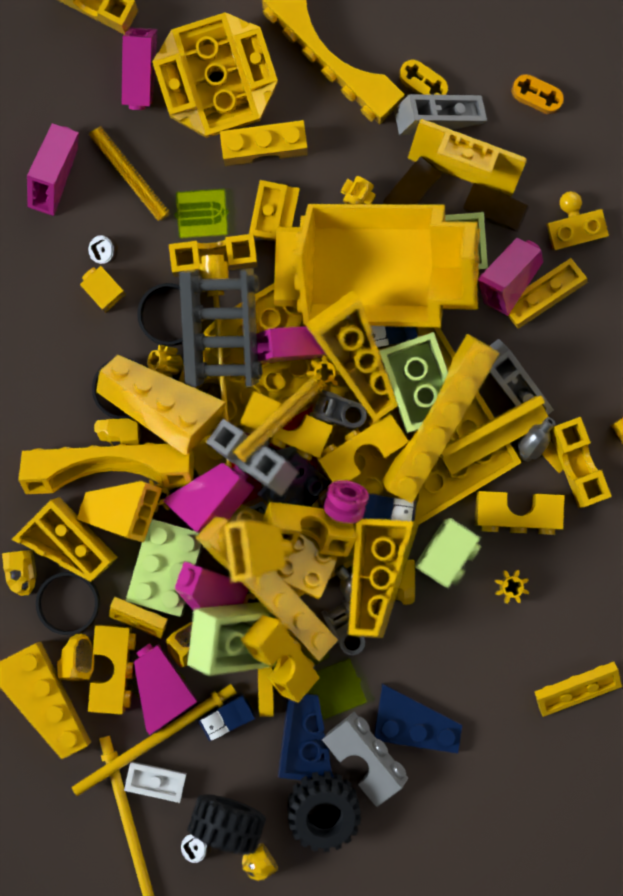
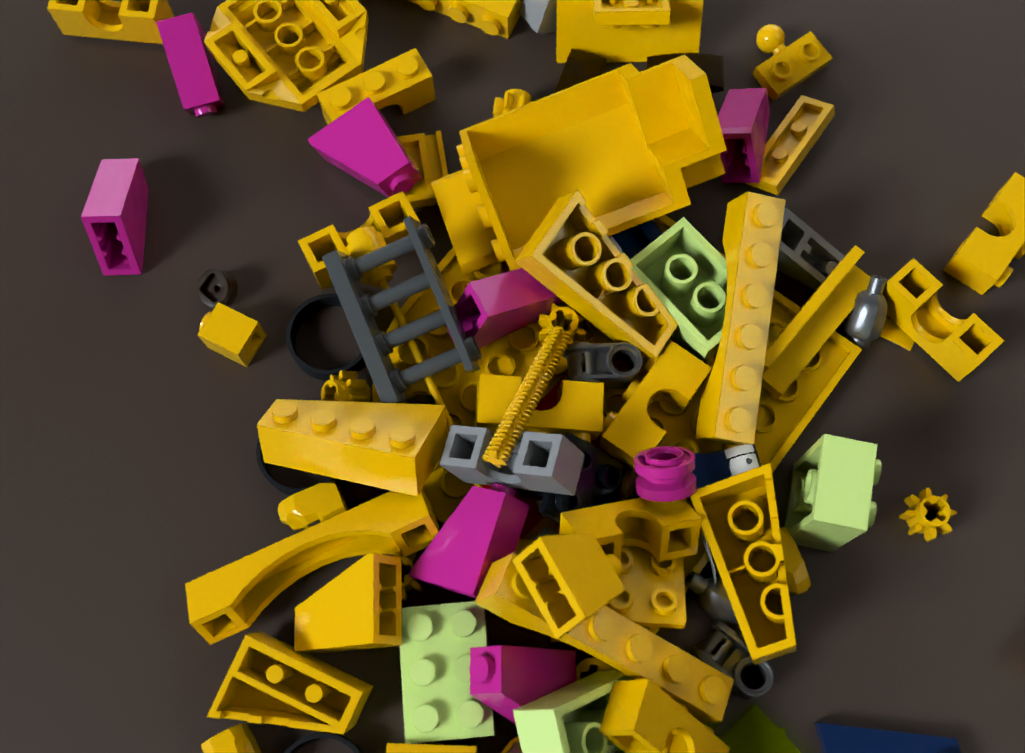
camera: 20 degrees left, 15 degrees down
yellow axle [89,126,170,221] -> none
clear neon green piece [175,189,229,238] -> none
yellow arch [475,491,564,535] -> none
none -> dark pink slope [307,97,423,198]

